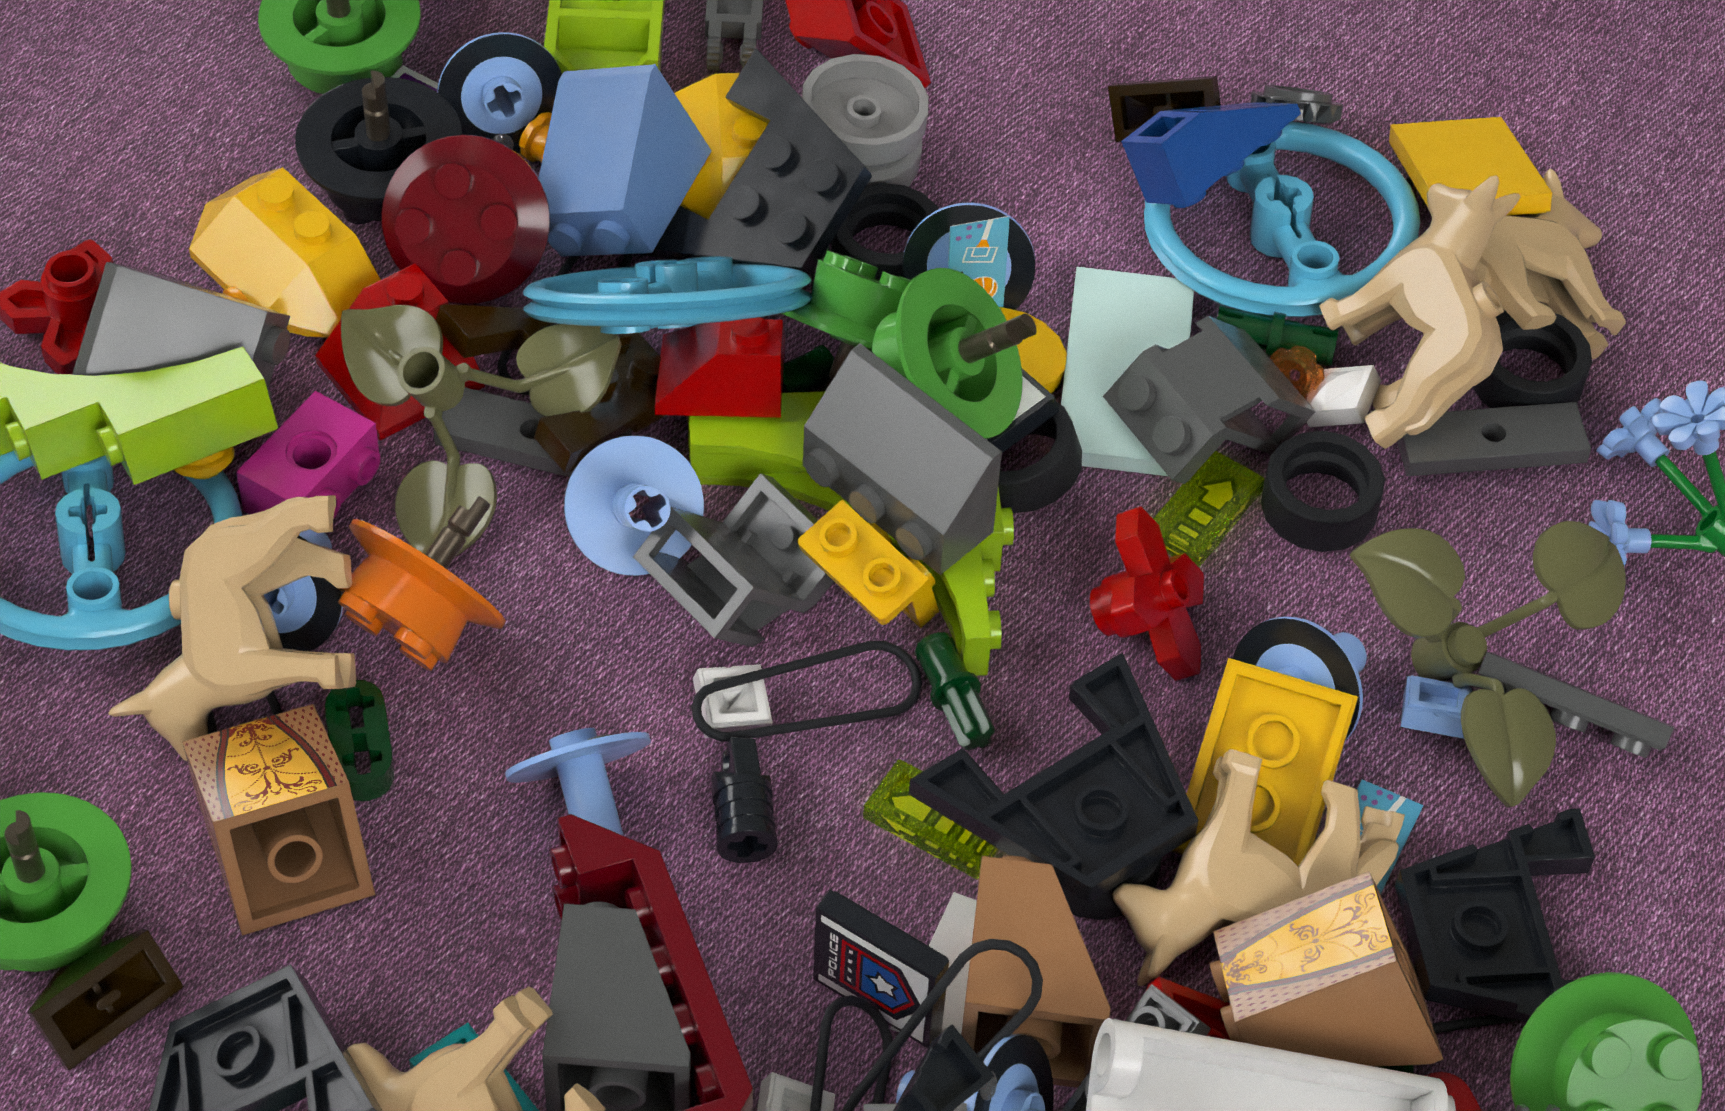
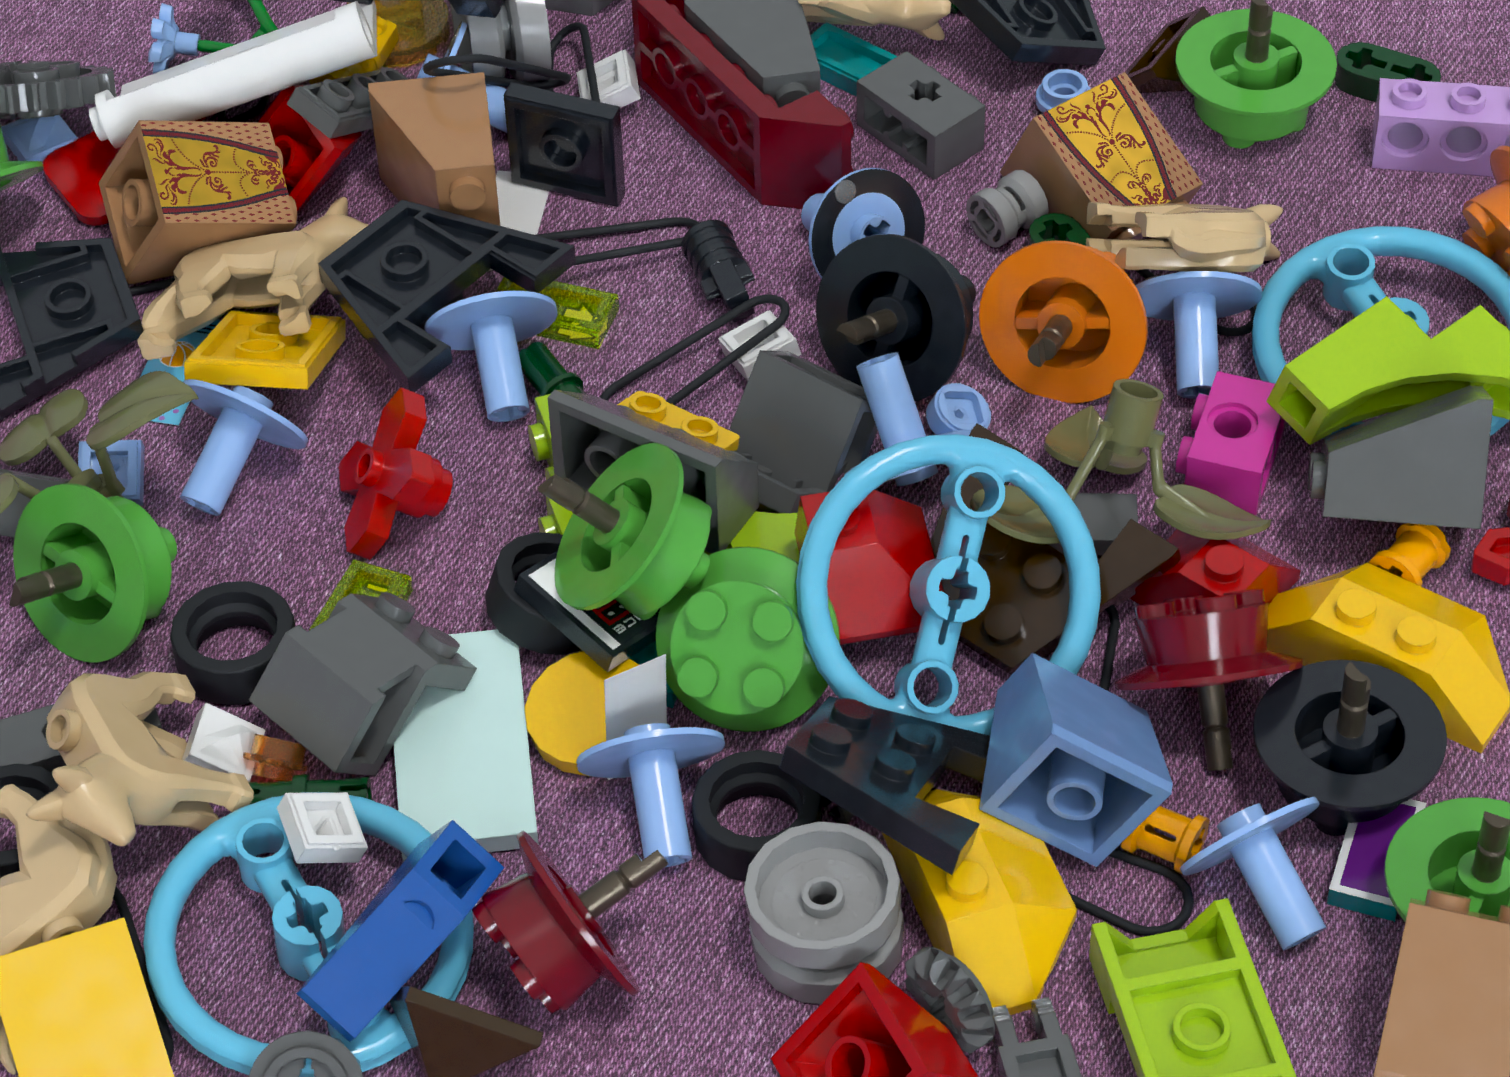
camera: 170 degrees right, 5 degrees down
none -> bright green piece [9,483,177,663]
none -> white tile [277,792,368,864]
none -> light blue piece [424,291,558,422]
none -> dark red piece [472,831,669,1014]
none -> black piece [535,217,700,266]
none -> black piece [816,234,976,402]
none -> dark grey brick [857,51,985,180]
none -> dark grey gear [905,946,995,1054]
none -> light blue tile [926,383,991,435]
none -> light grey wheel [966,170,1049,248]
none -> light blue plate [1036,69,1091,113]

